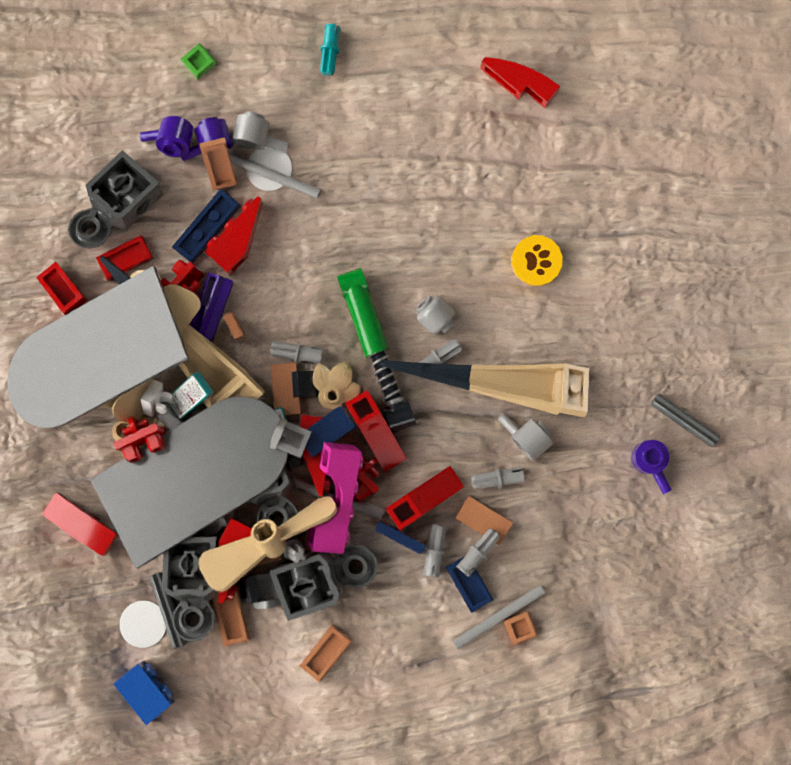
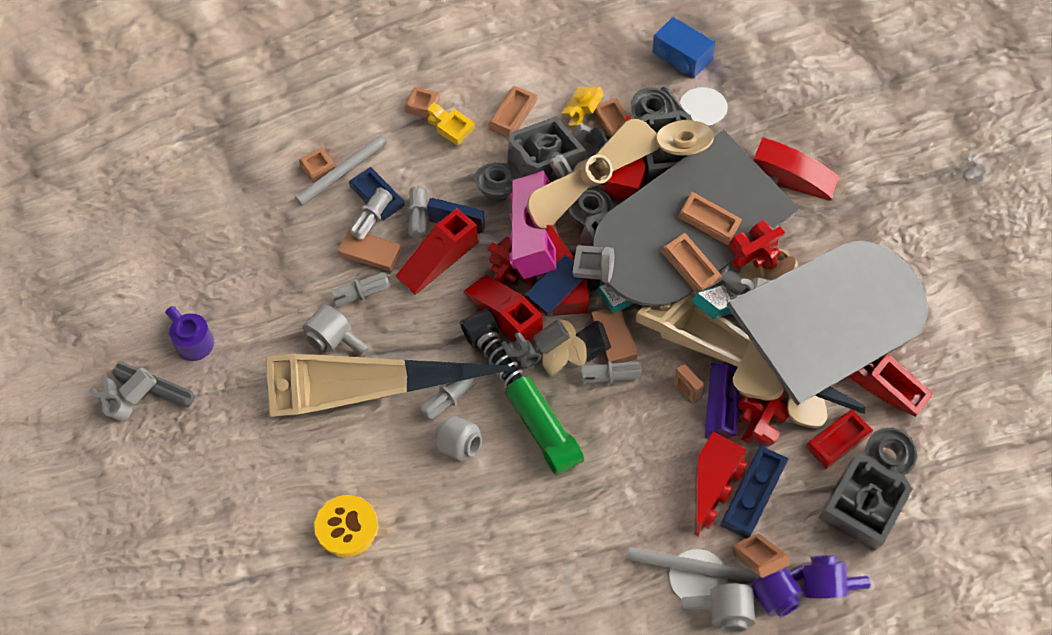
camera: 170 degrees right, 25 degrees down
none -> light grey bar [90,368,157,421]
none -> nougat tile [404,87,439,118]
none -> yellow plate [427,103,475,146]
none -> dark grey bar [502,320,570,368]
none -> yellow plate [561,87,604,129]
none -> tan dish [657,120,714,155]
none -> nougat tile [661,233,722,293]
none -> nougat tile [677,192,742,245]

